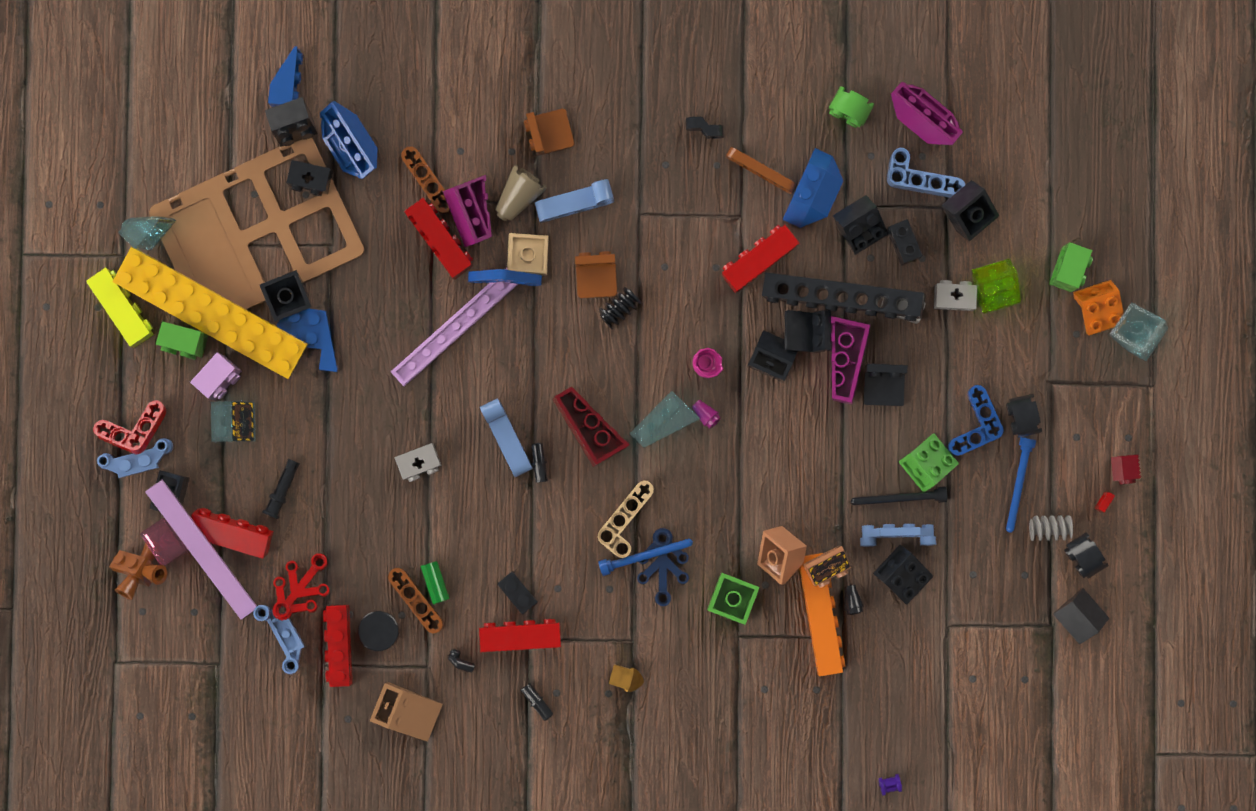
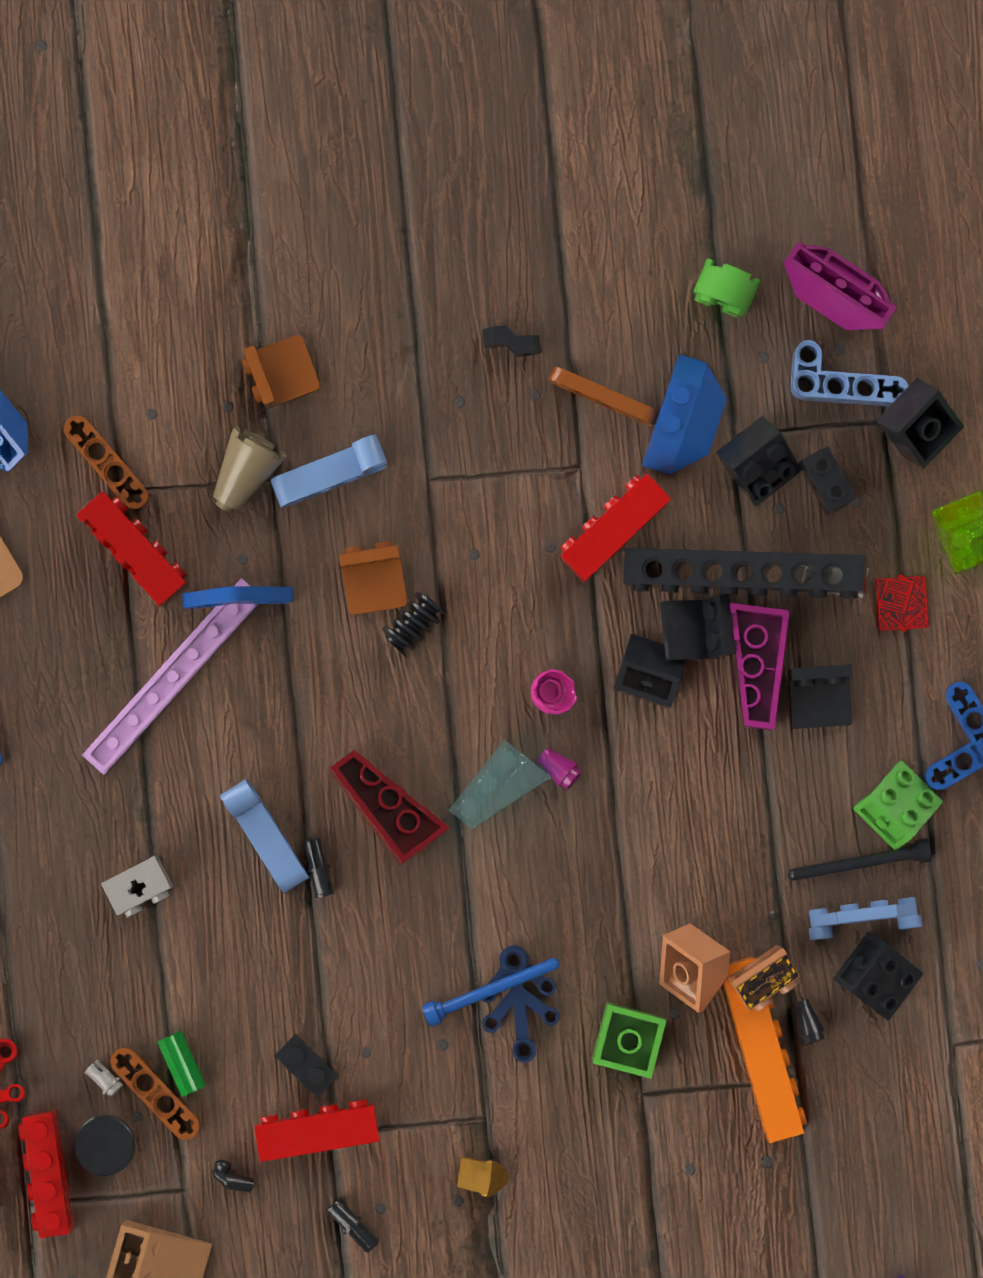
camera: 10 degrees left, 0 degrees up
magenta wedge [443,175,492,247] -> none
tan plate [507,233,549,276] -> none
tan beam [598,481,654,558] -> none
light grey brick [934,280,977,311] -> none
none -> light grey pin [85,1059,123,1098]
none -> red piece [876,575,929,633]

